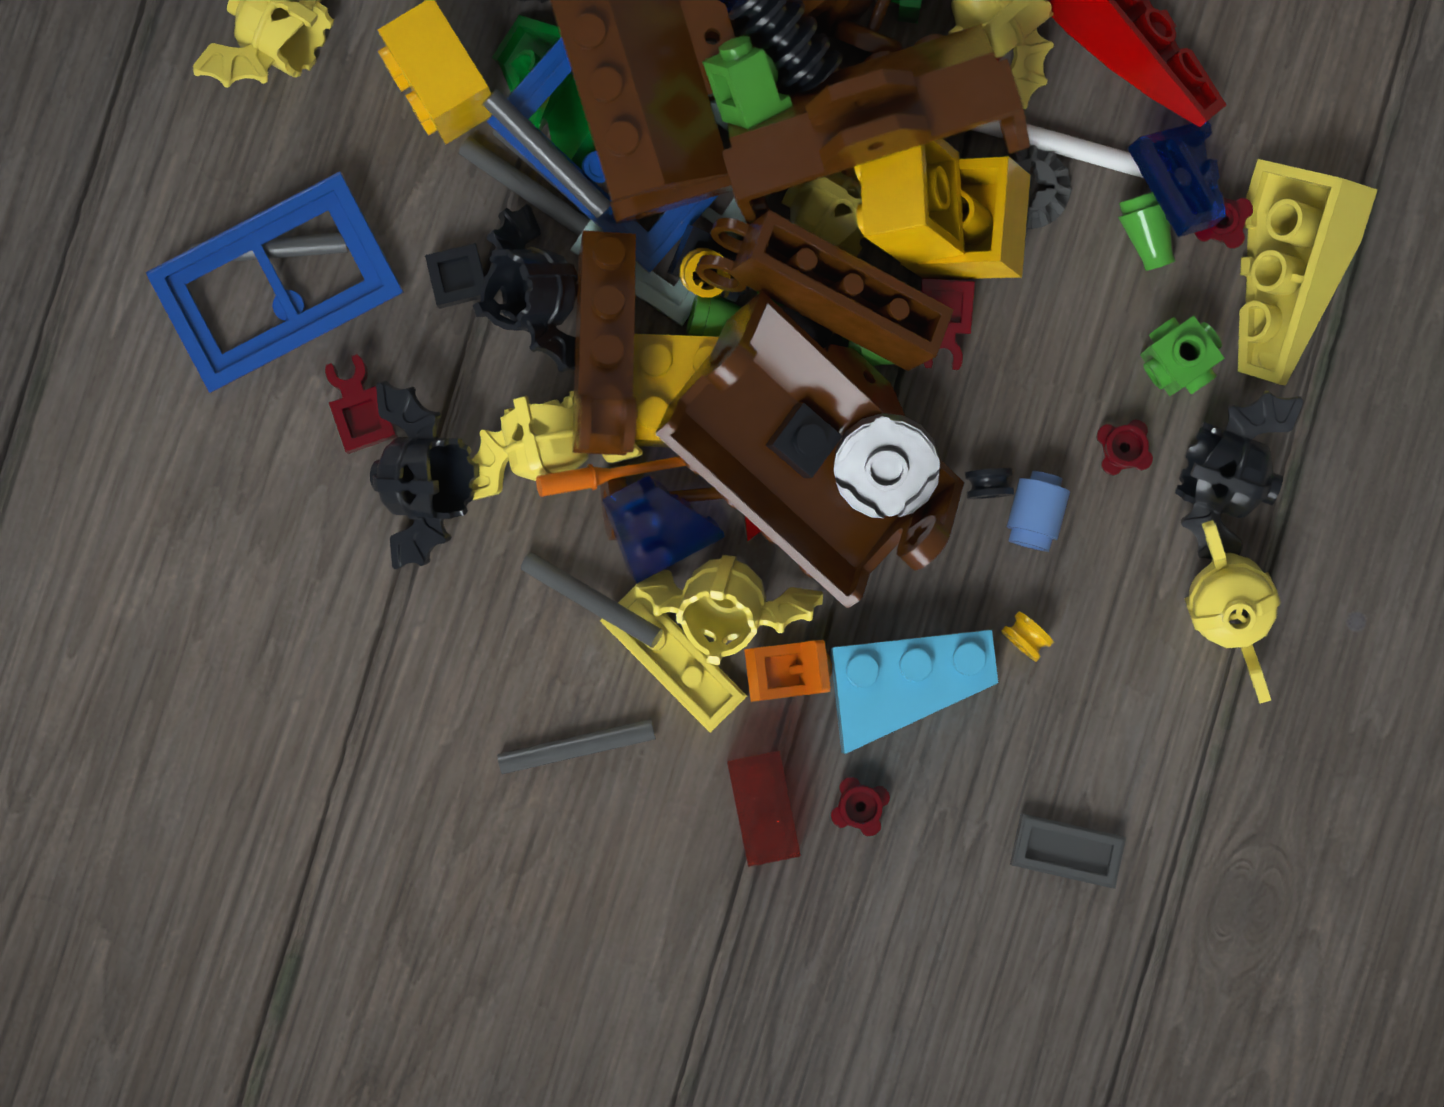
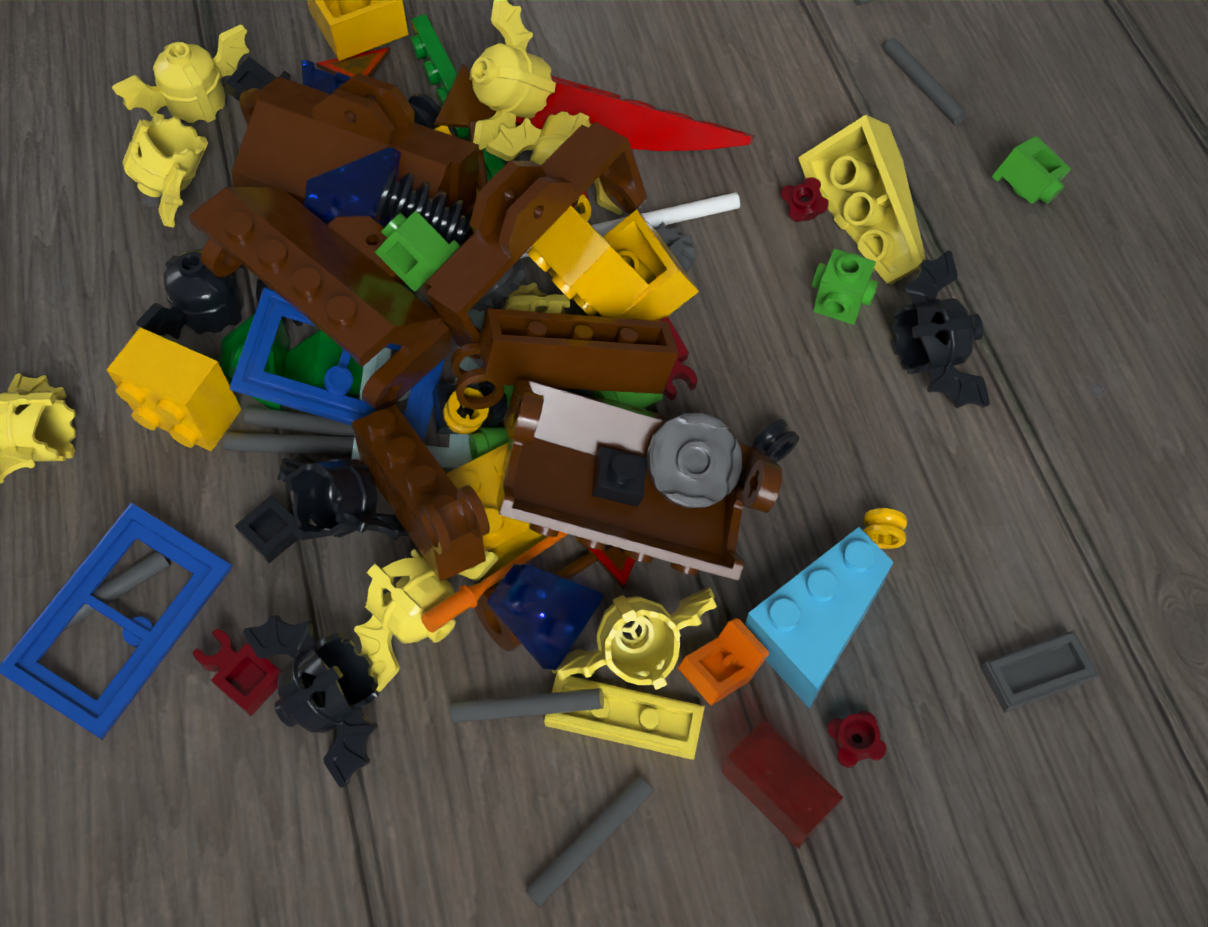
camera: 30 degrees left, 25 degrees down
dark grey bar [482,89,610,218] -> none
medium blue brick [1007,471,1070,552] -> none
dark red plate [1096,419,1153,475] -> none
bright green cone [1118,190,1176,271] -> none
clear blue wing [1127,121,1226,237] -> none
light yellow helmet [1184,520,1281,704] -> none

